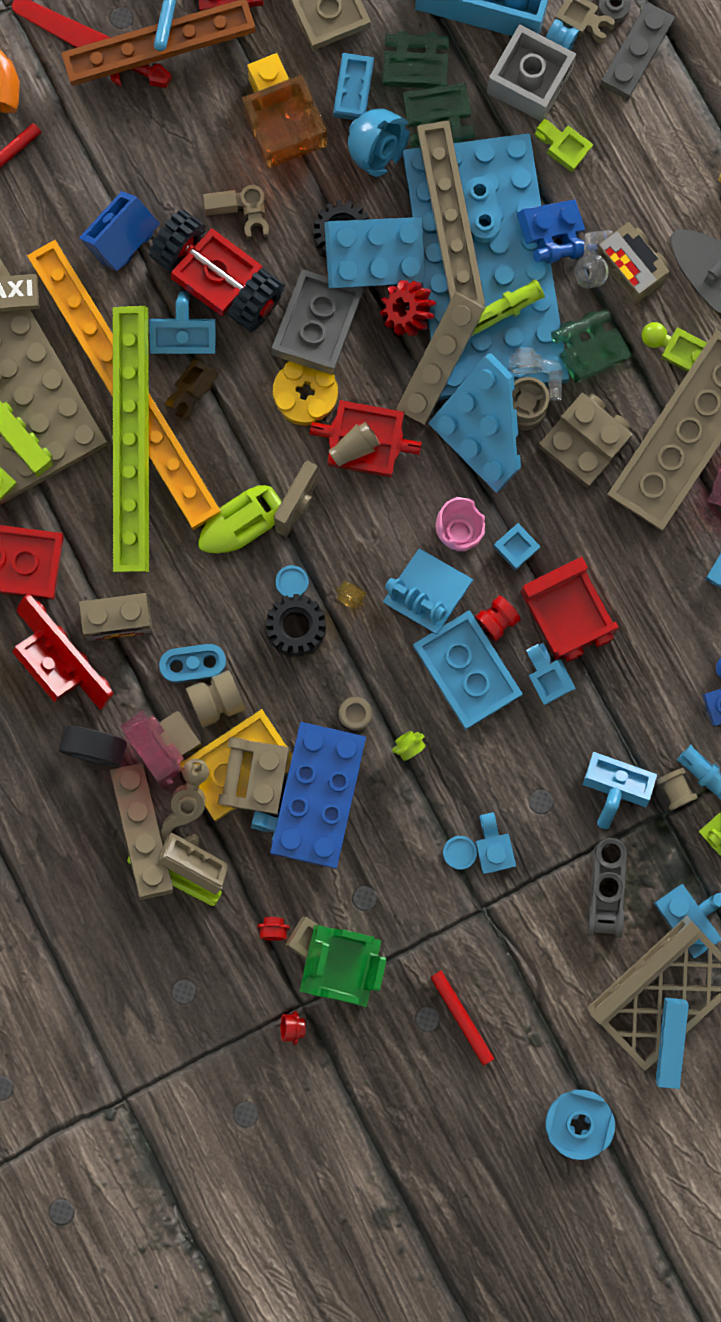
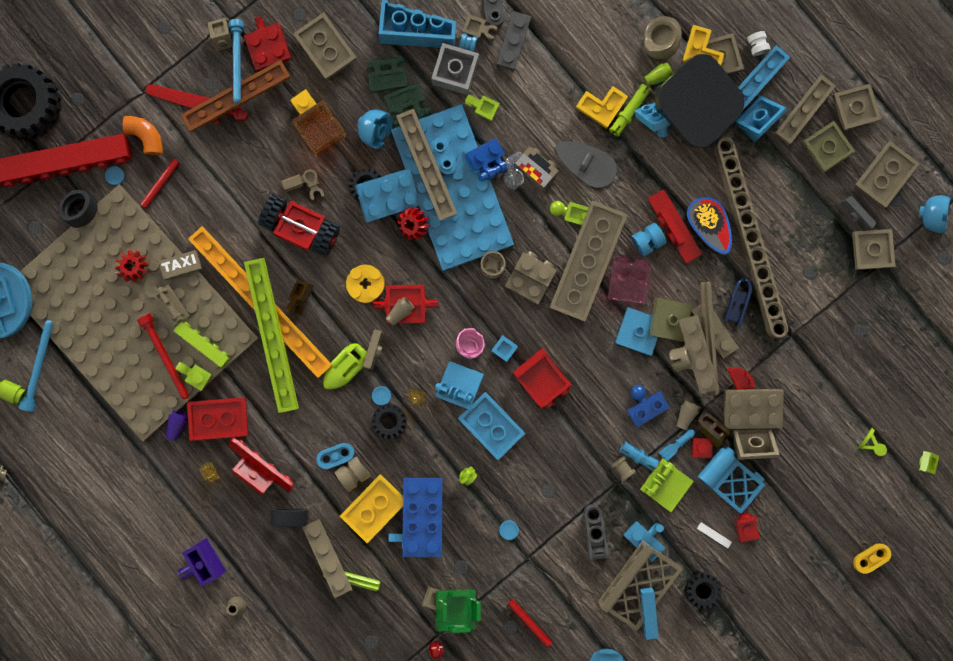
camera: 15 degrees left, 5 degrees up
blue brick [79,191,160,271] -> none
dark tan brick [79,593,153,641] -> none
clear pink plate [120,711,184,790] -> none
dark azure plate [149,291,216,354] -> none
dark tan panel [150,711,203,766] -> none
dark tan plate [158,832,229,895] -> none
dark tan piece [161,759,209,846] -> none
dark tan plate [217,737,289,815] -> none
red plate [257,917,290,941] -> none
dark grey plate [271,269,364,375] -> none
dark azure plate [333,53,374,120] -> none
dark tan tile [339,697,372,732] -> none
dark tan plate [396,292,486,425] -> none
dark azure plate [428,353,521,493] -> none
lime pin [471,279,545,337] -> none
red wheel [474,595,521,642] -> none
dark azure plate [475,812,516,874] -> none
clear plate [509,348,562,401] -> none
dark azure plate [526,643,576,705] -> none
clear green plate [551,309,632,383] -> none
plate [582,752,657,829] -> none

